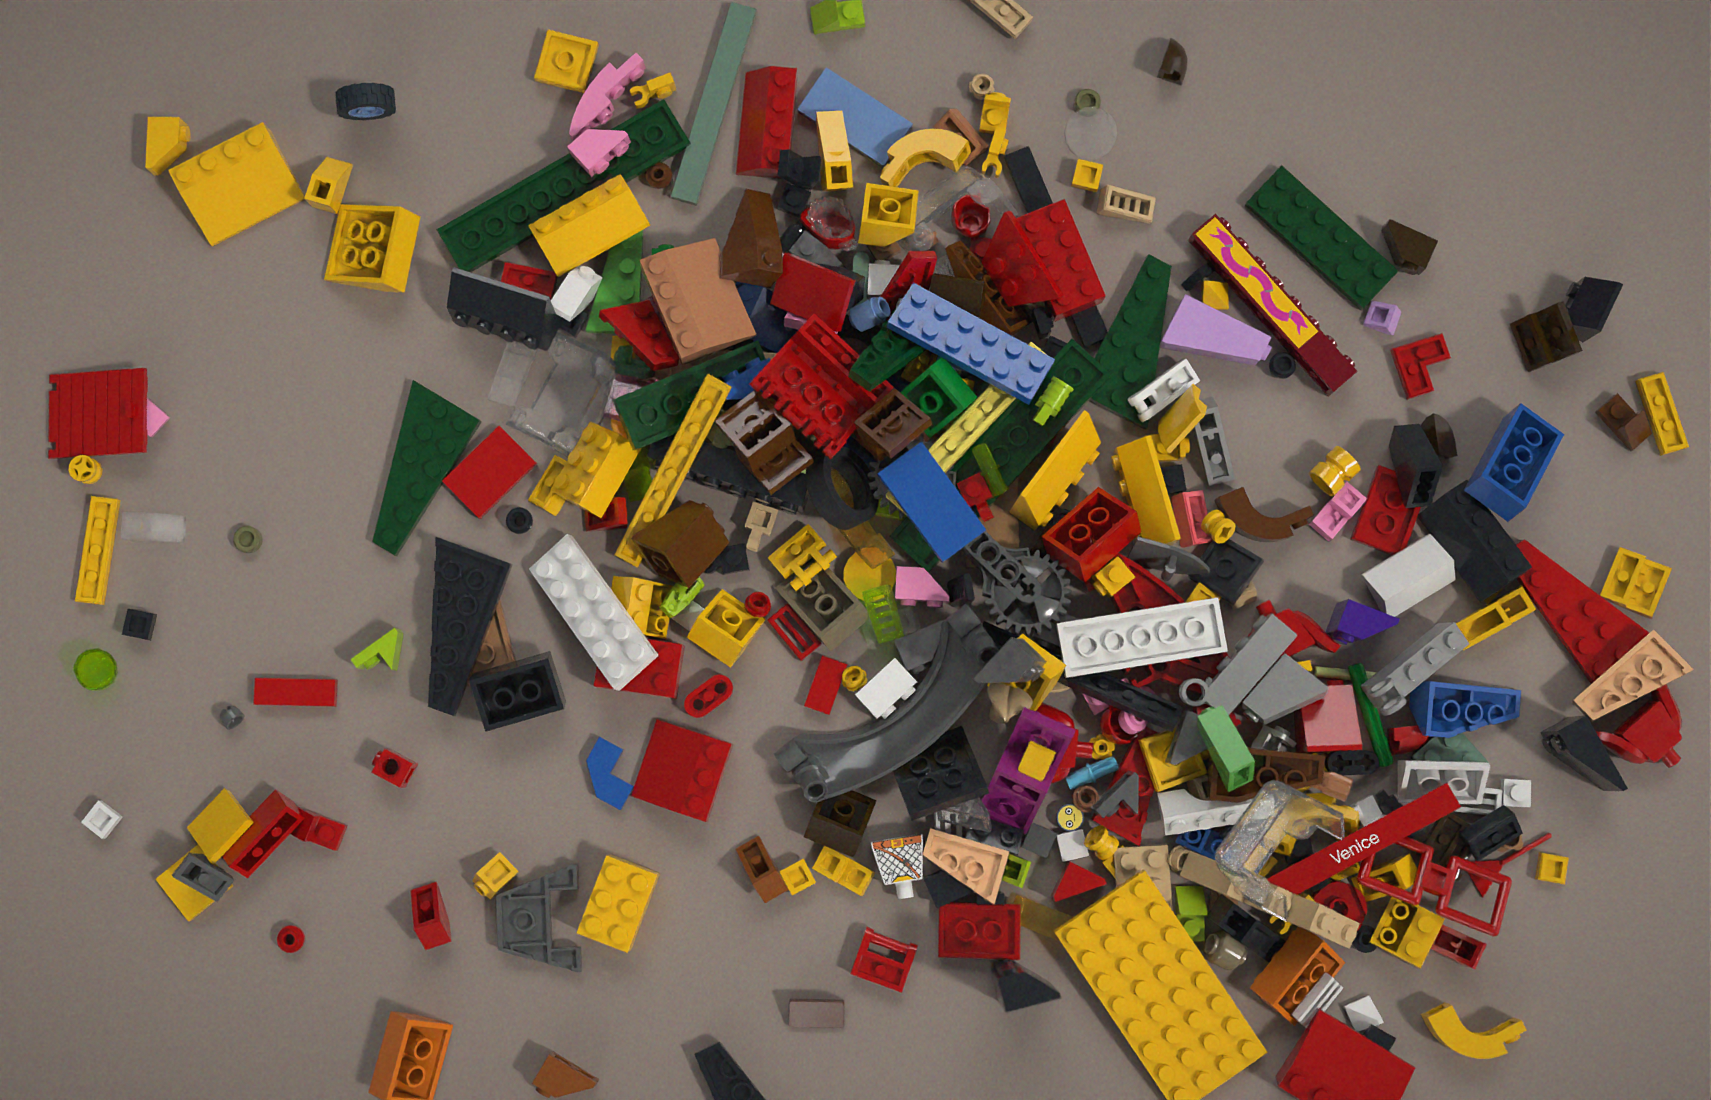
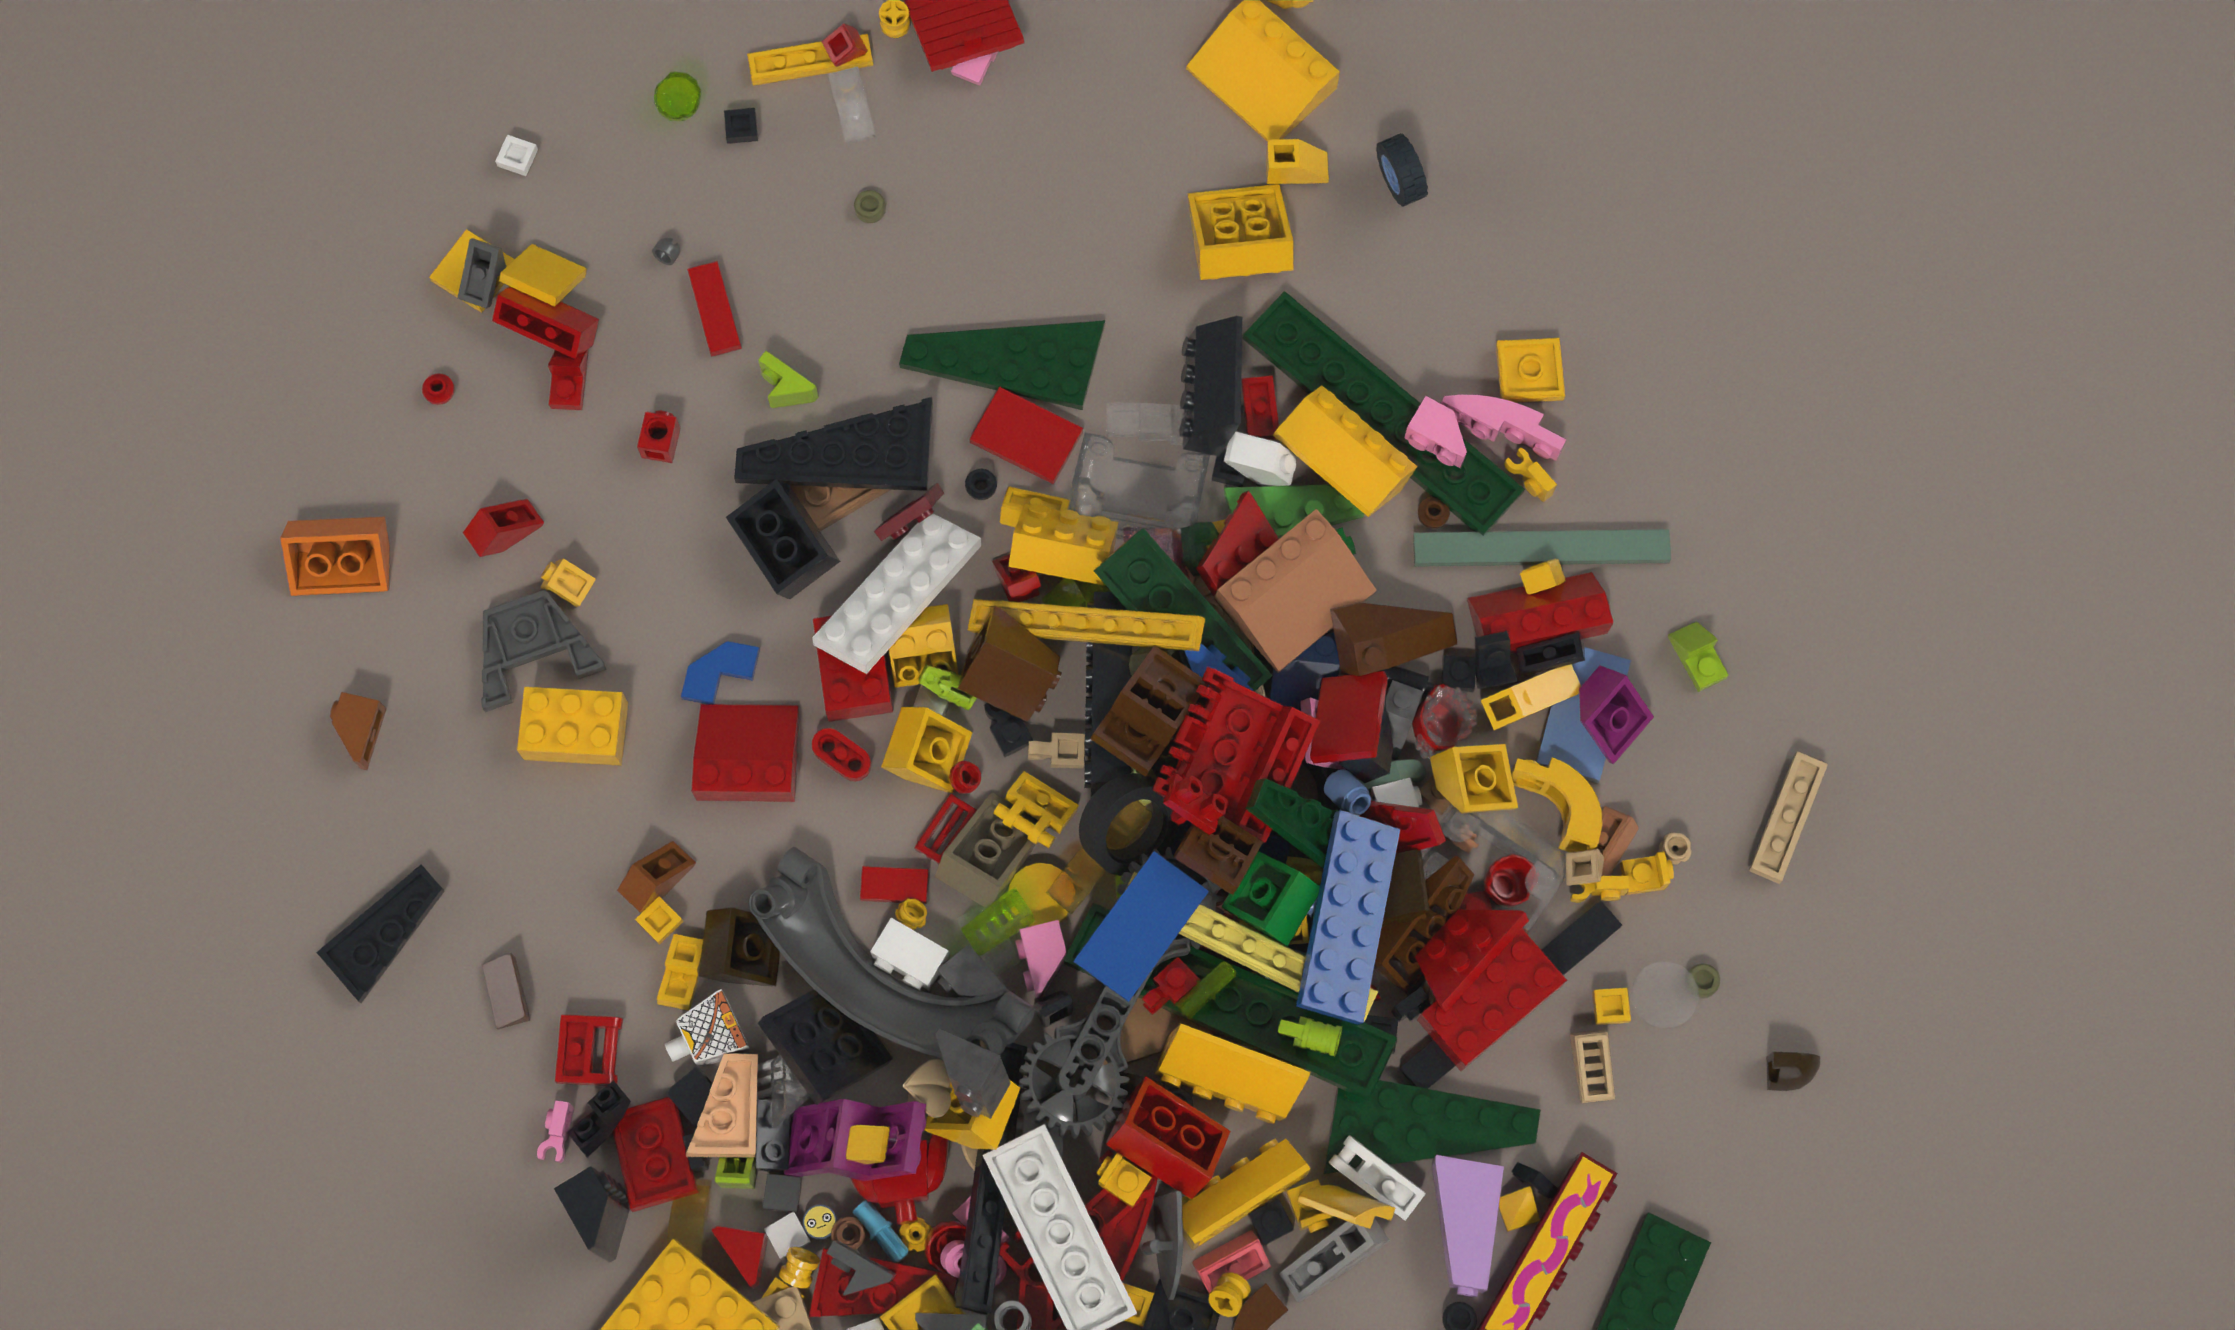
camera: 70 degrees right, 10 degrees down
none -> bright pink plate [537,1100,574,1163]
none -> black slope [567,1080,631,1158]
none -> red slope [821,23,868,67]
none -> dark red wing [874,483,944,541]
none -> red hips [1163,774,1228,835]
none -> black slope [1516,632,1585,677]
none -> yellow slope [1520,558,1565,595]
none -> tan slope [1565,849,1604,886]
none -> magenta slope [1579,665,1654,764]

